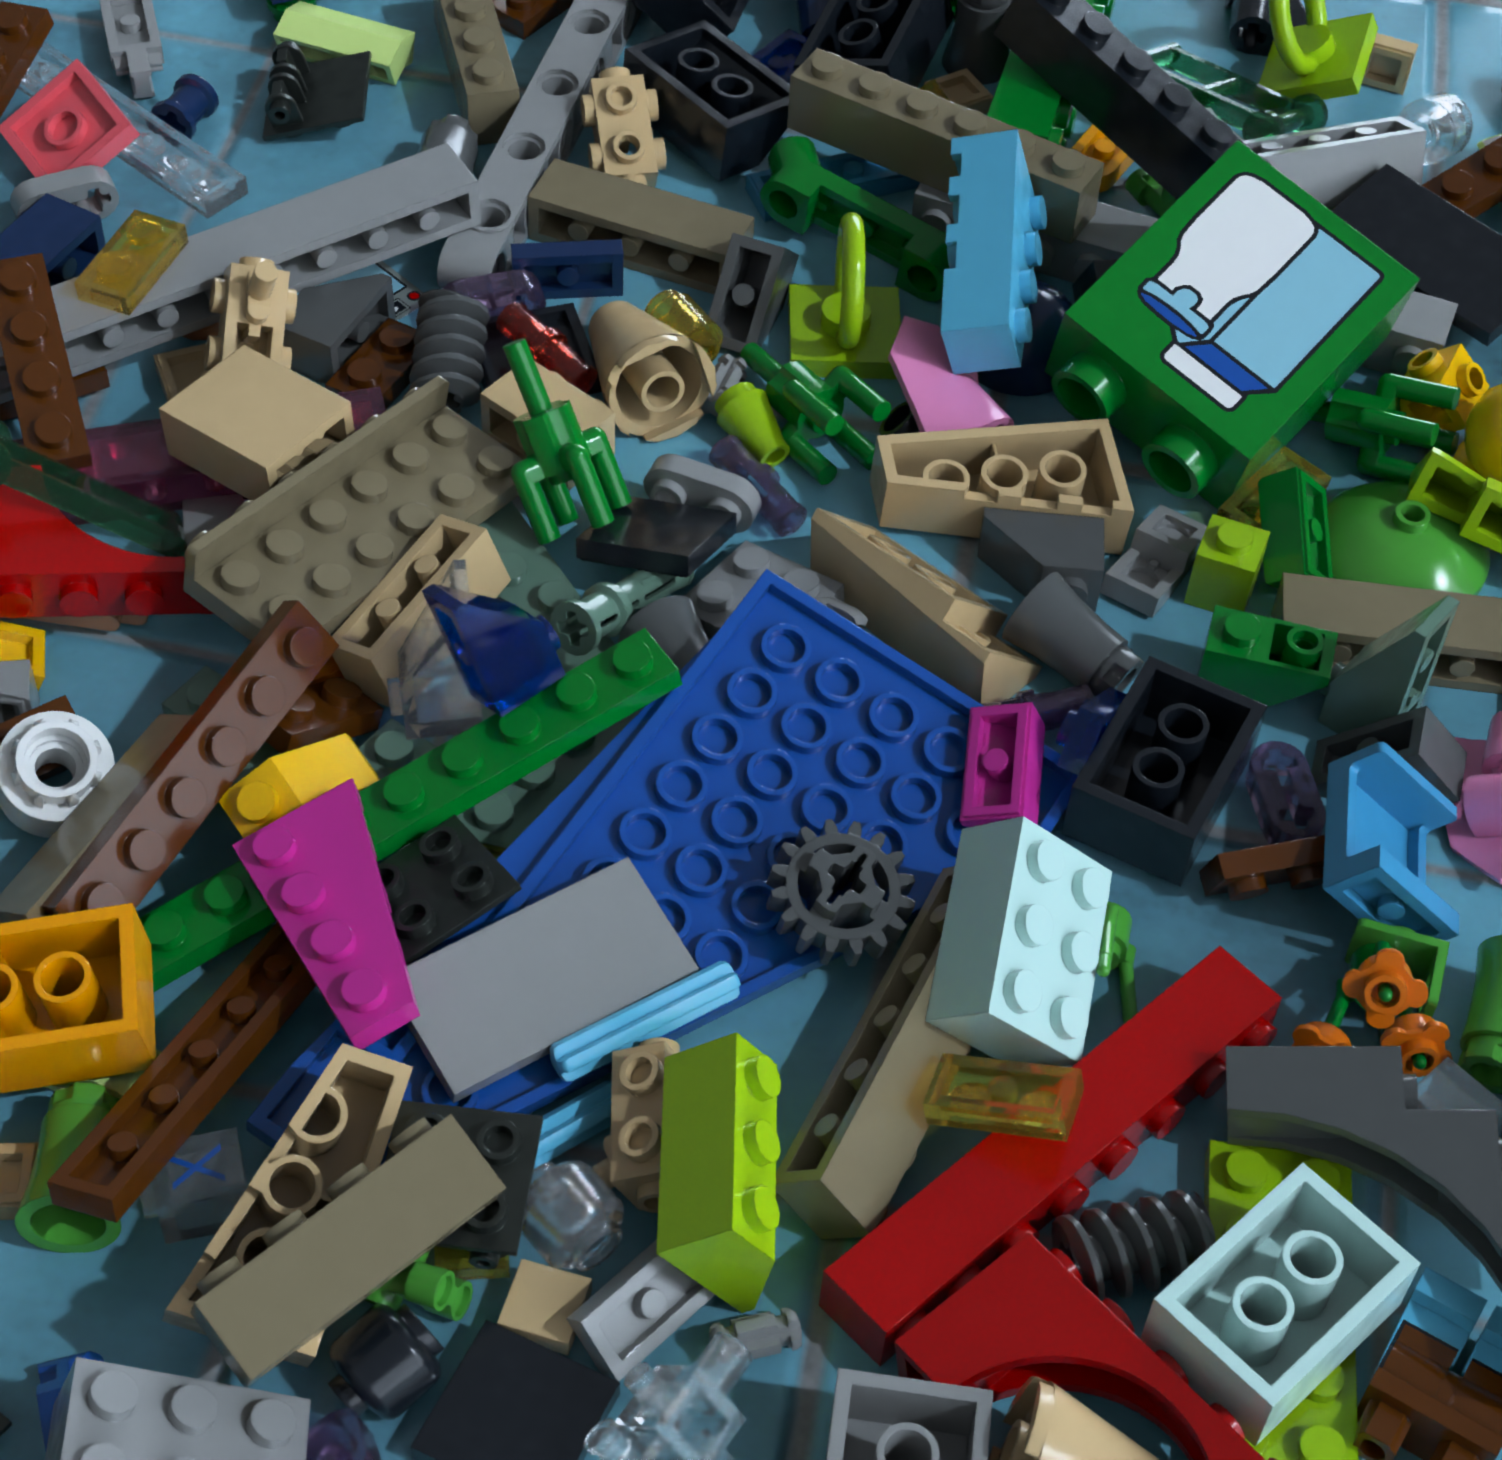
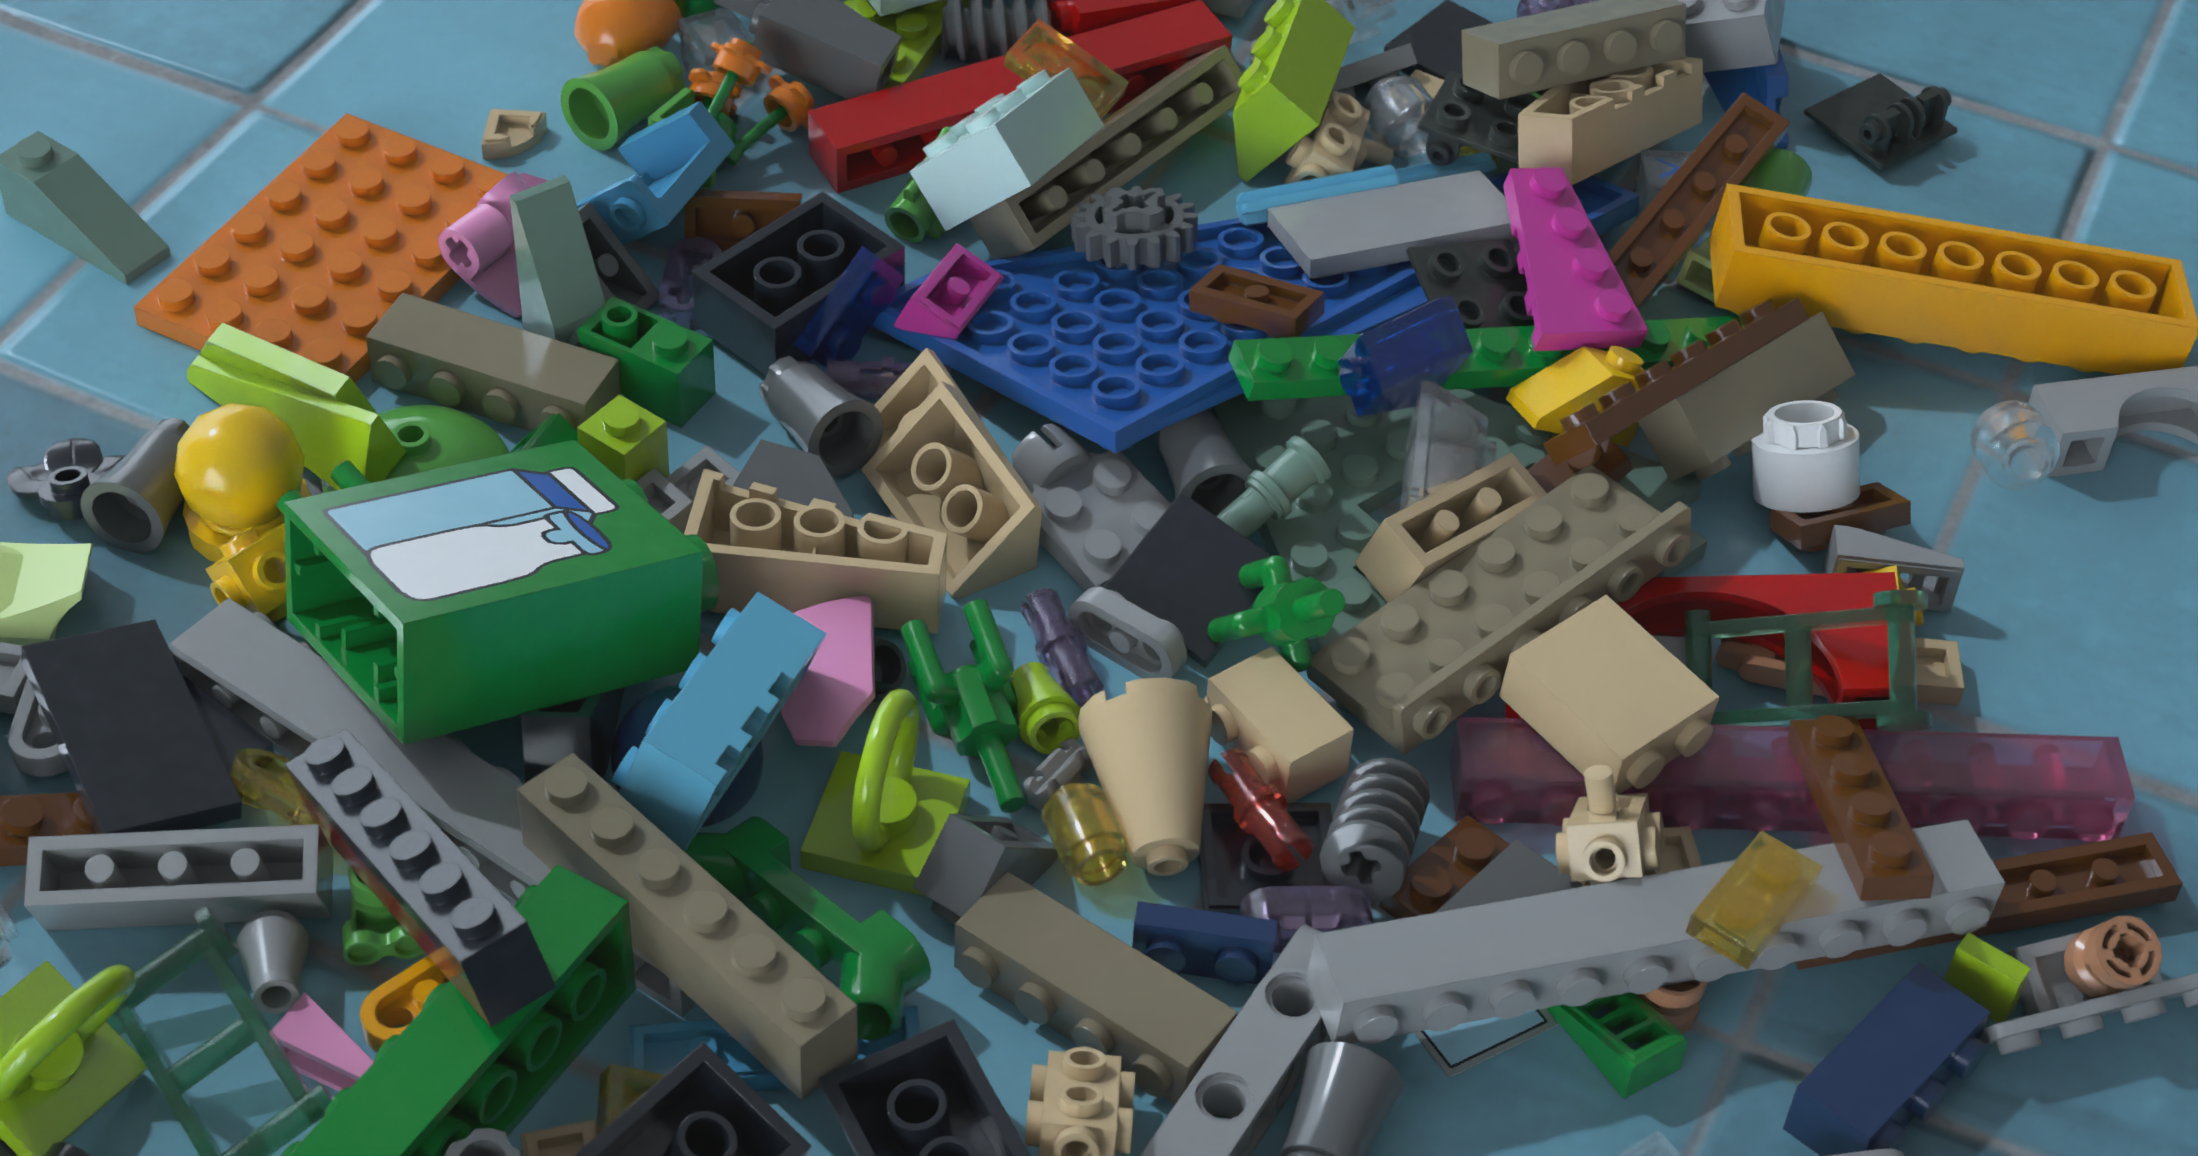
camera: 165 degrees left, 5 degrees down
none -> reddish brown plate [1189,264,1325,338]

